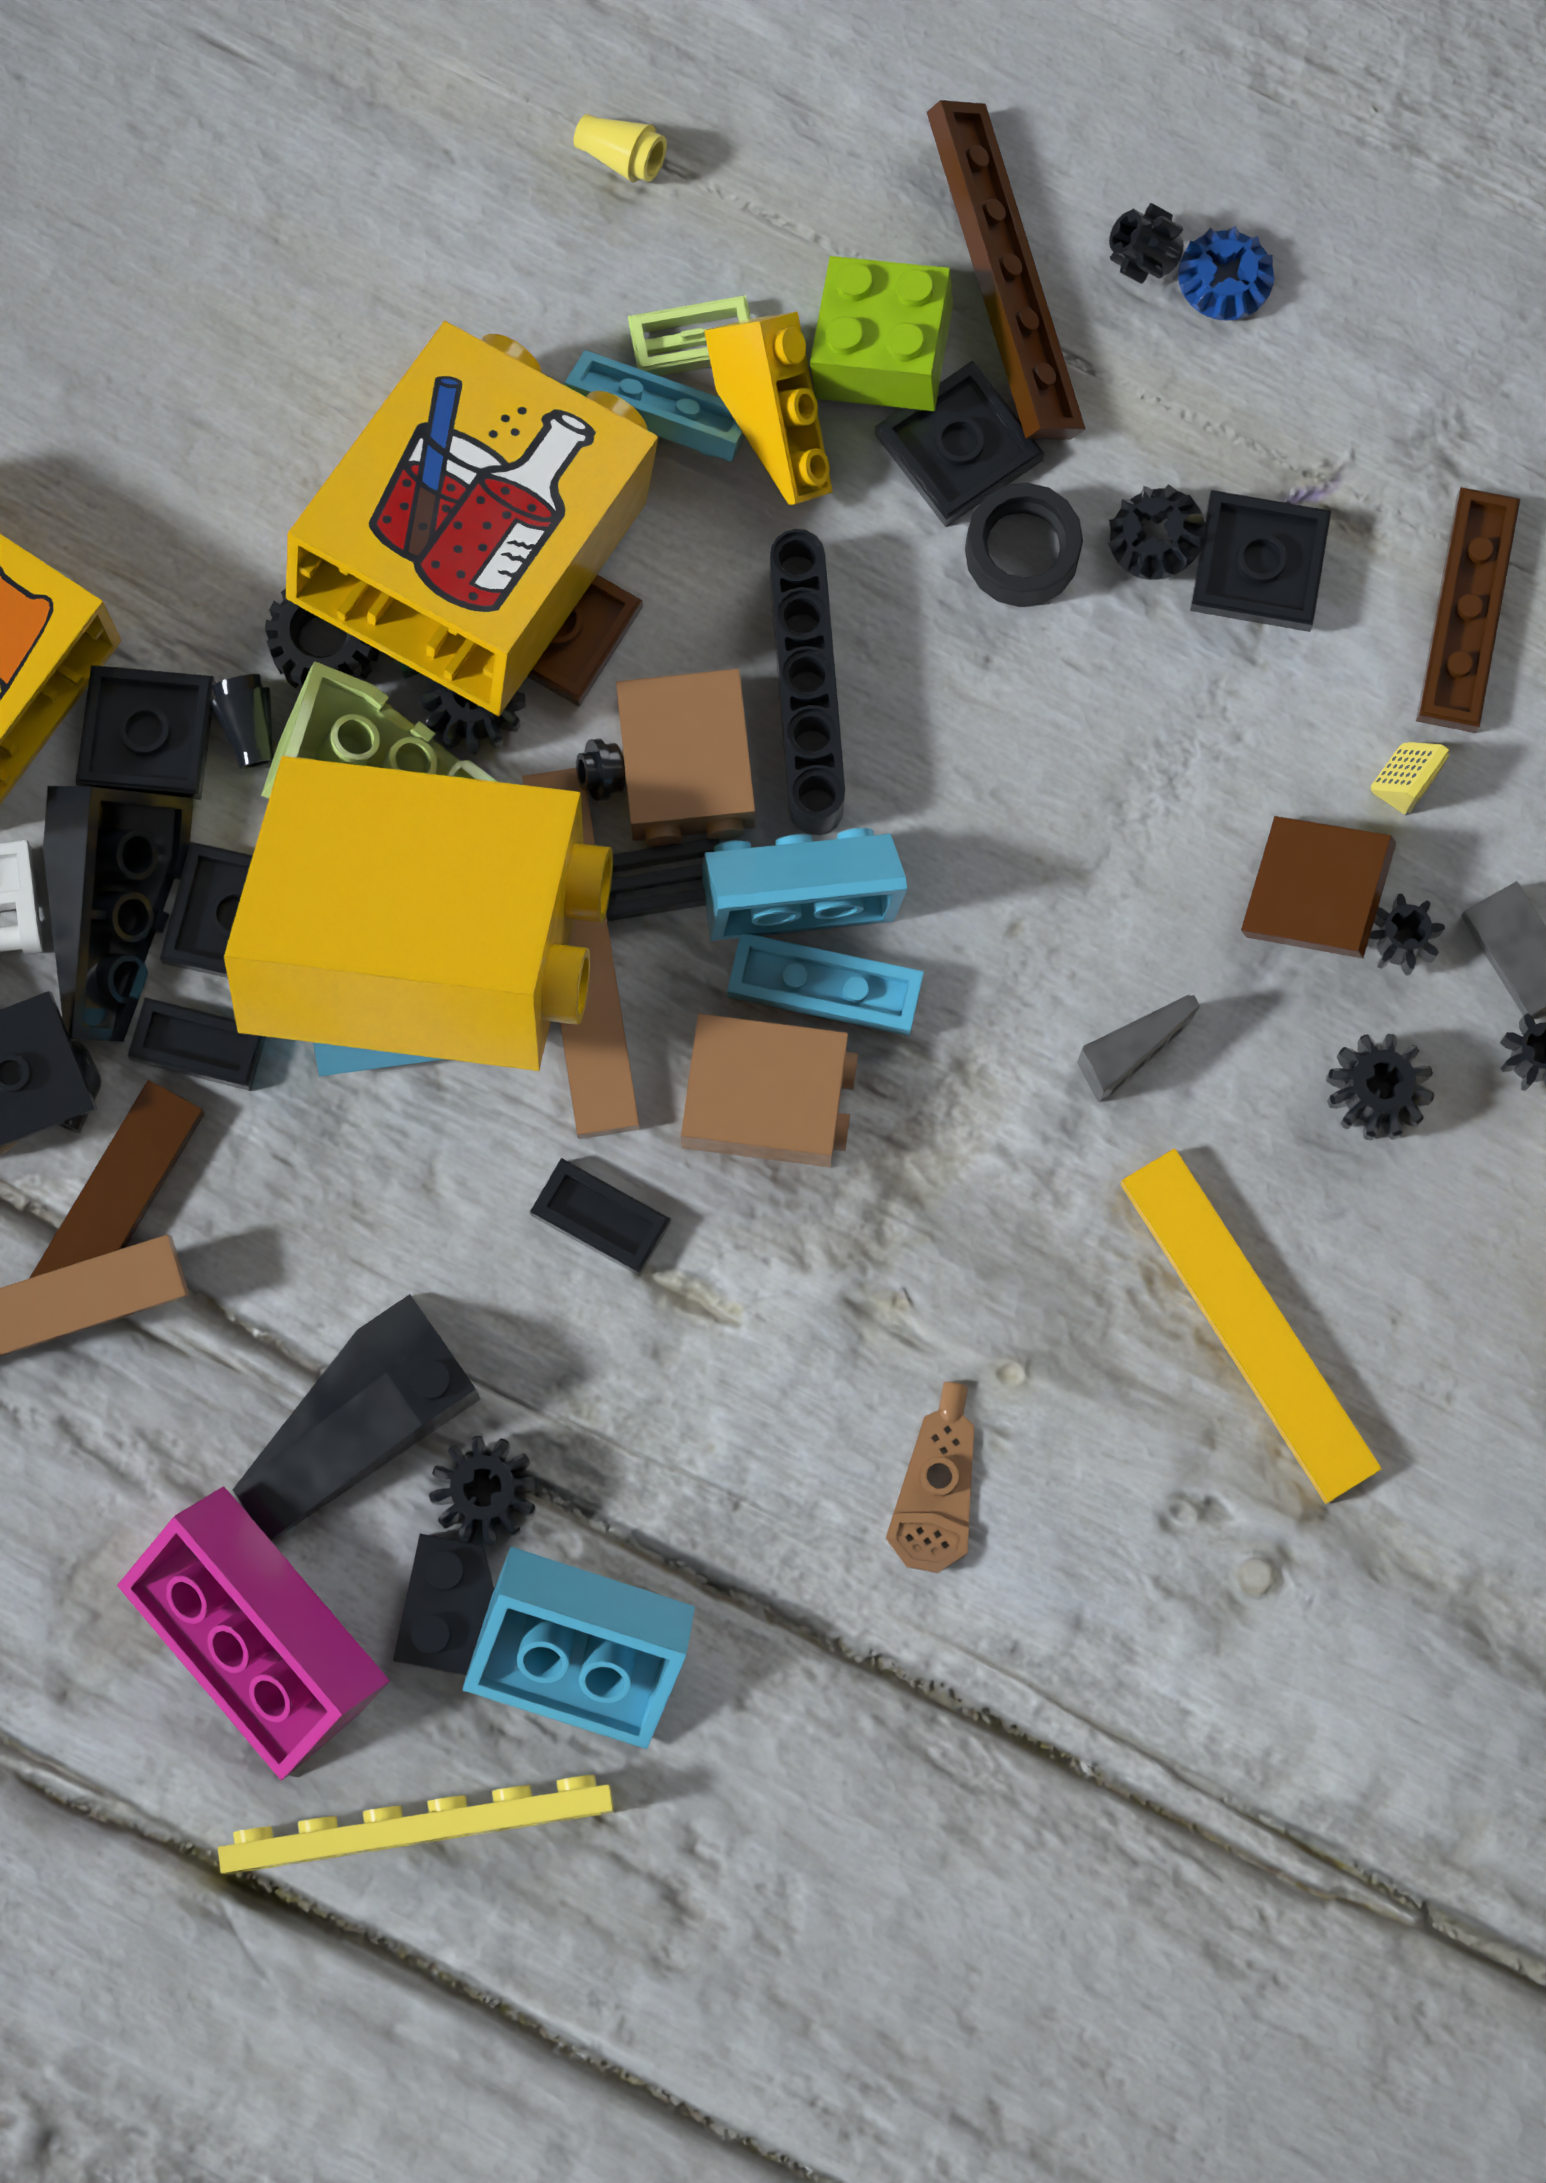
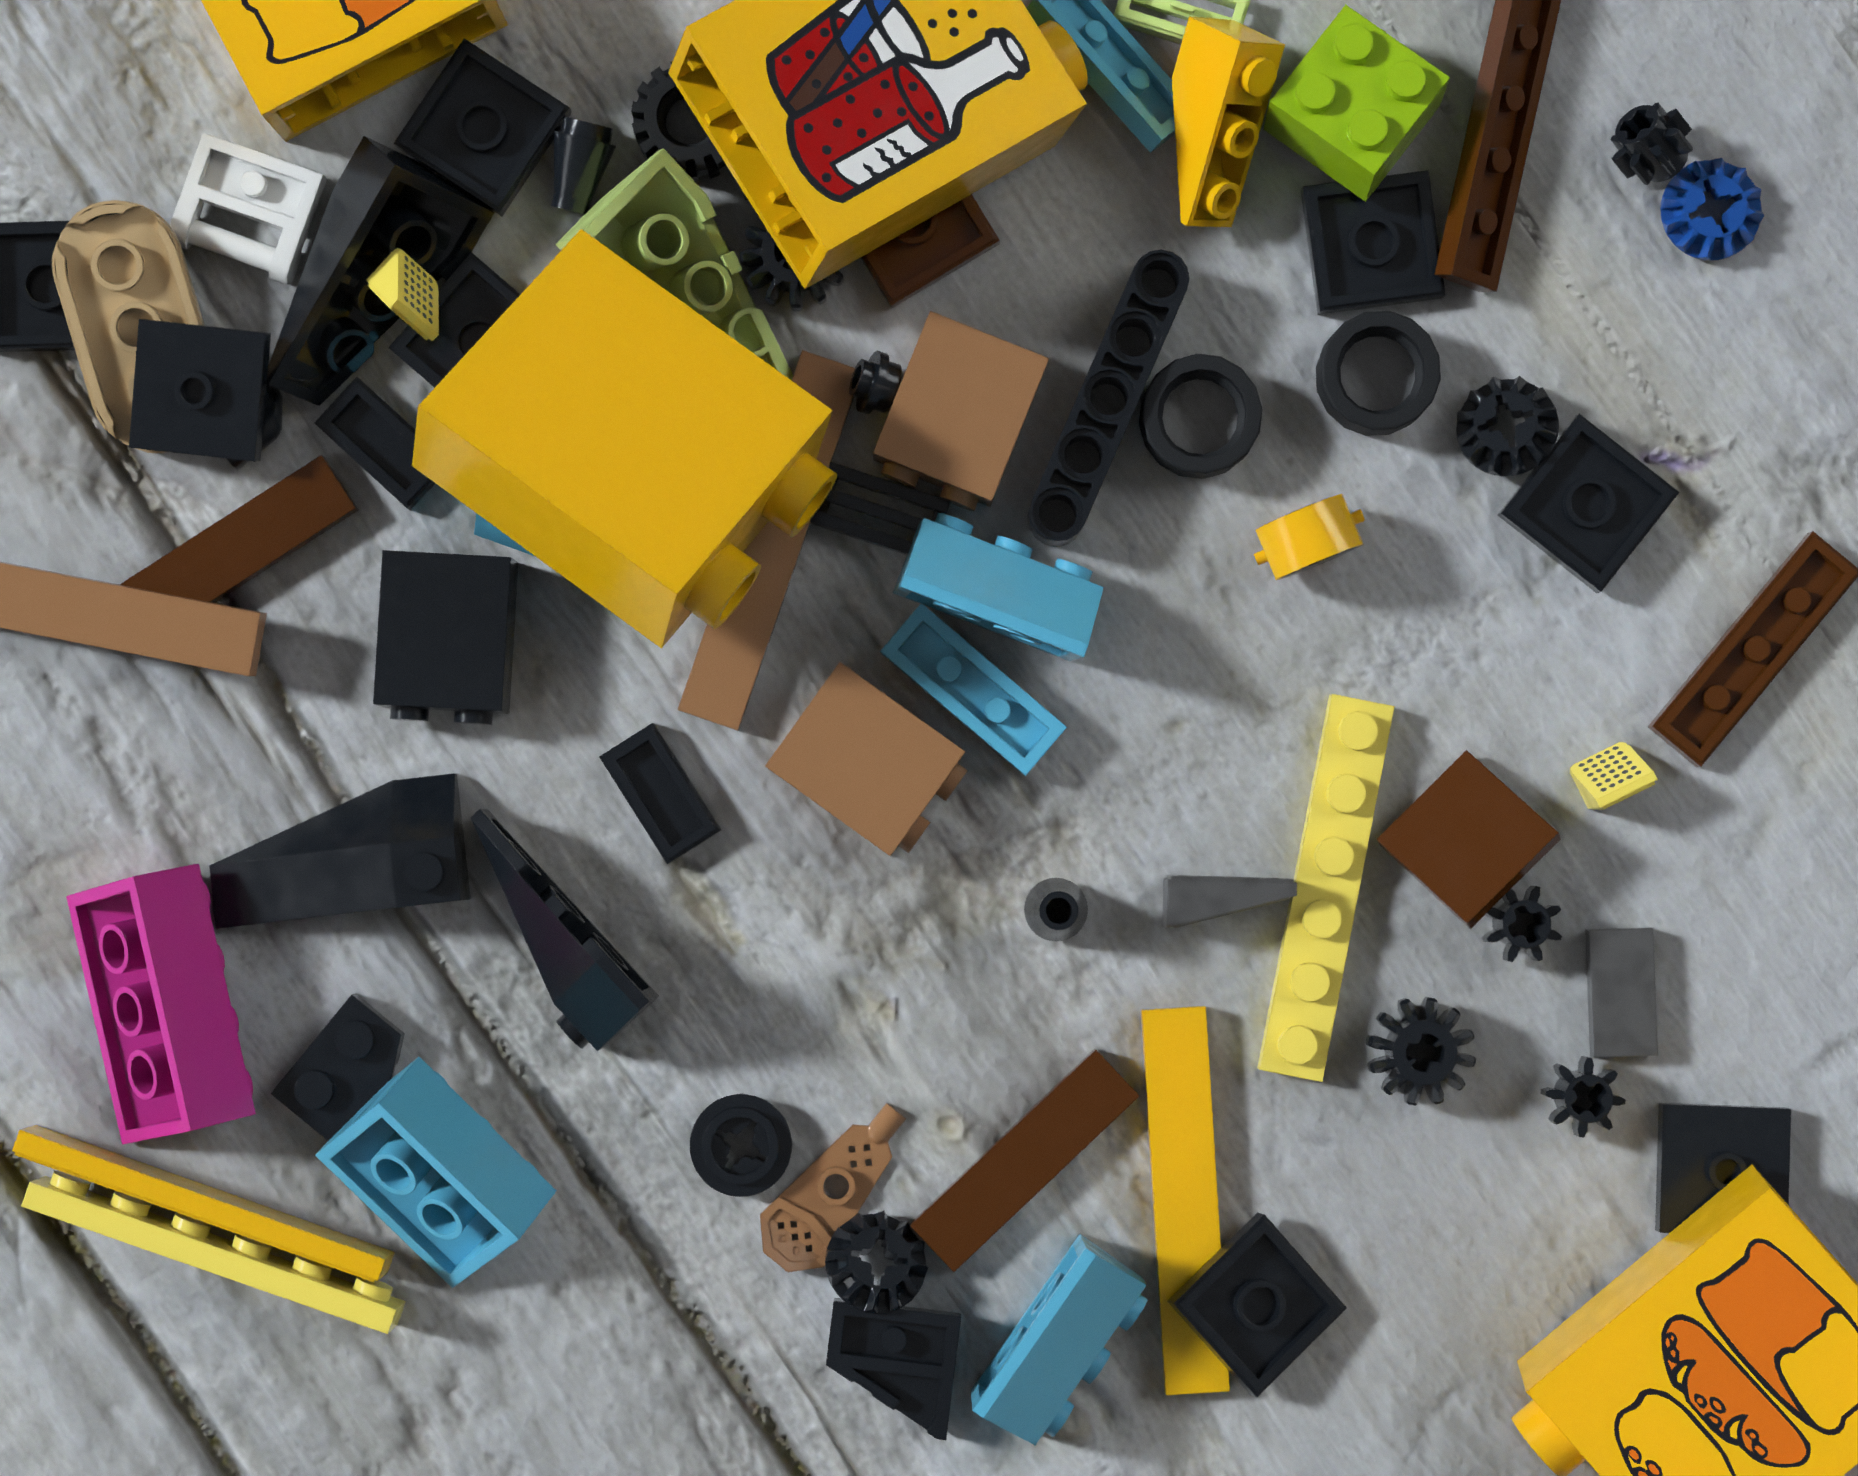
camera: 25 degrees right, 10 degrees up
black gear [429,1436,539,1546] -> none
none -> yellow tile [12,1125,395,1282]
none -> light yellow slope [366,248,439,341]
none -> black brick [373,550,518,725]
none -> black wedge [471,809,659,1051]
none -> black gear [690,1093,793,1197]
none -> black gear [825,1211,929,1314]
none -> black wing [826,1298,961,1440]
none -> reddish brown tile [910,1049,1139,1272]
none -> medium azure slope [970,1234,1148,1445]
none -> black cone [1024,878,1088,941]
none -> black tyre [1139,354,1263,479]
none -> black tile [1167,1212,1347,1397]
none -> yellow piece [1254,494,1366,580]
none -> light yellow plate [1257,694,1395,1082]

